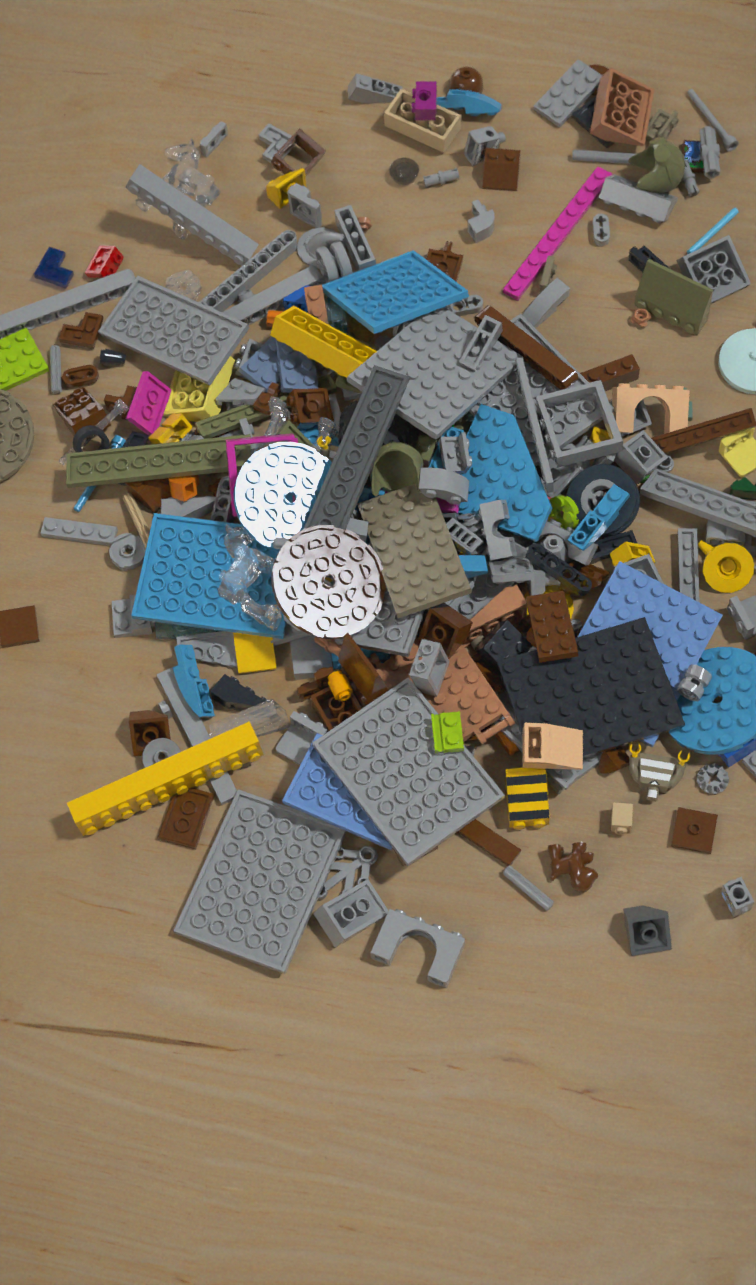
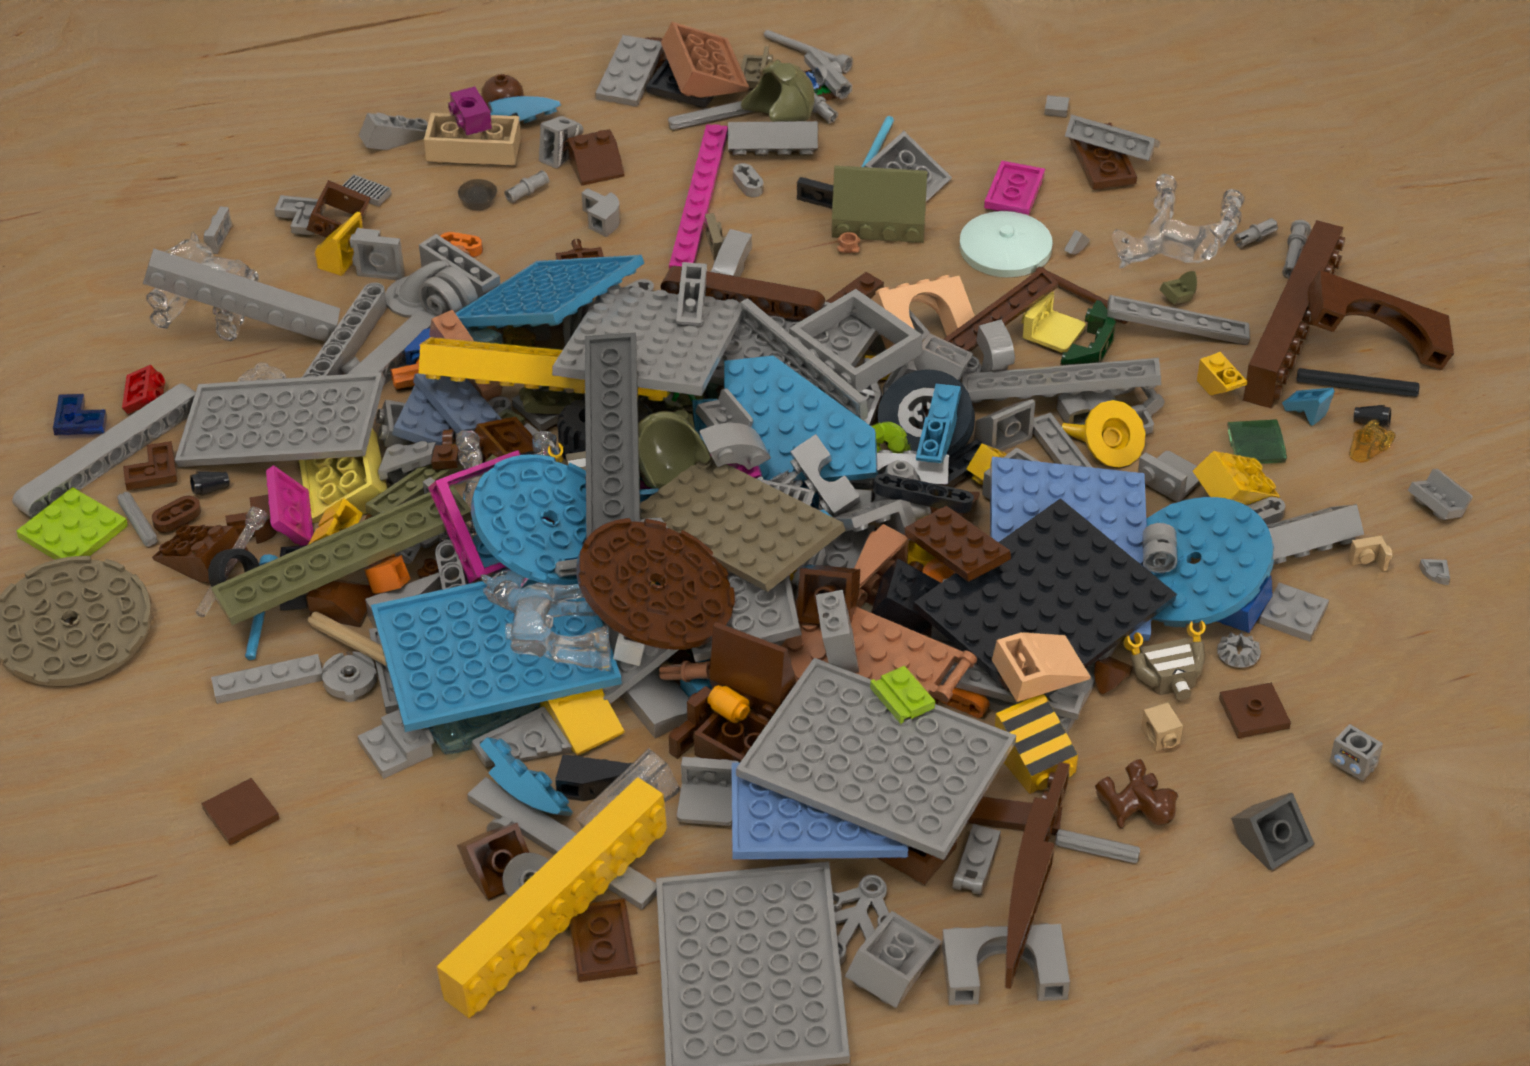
camera: 30 degrees left, 20 degrees down
none -> light grey tile [342,174,392,207]
none -> orange beam [440,232,483,257]
none -> light grey plate [953,824,1001,895]
none -> light grey slope [974,399,1035,451]
none -> light grey brick [976,320,1015,372]
none -> reddish brown slope [1005,762,1070,989]

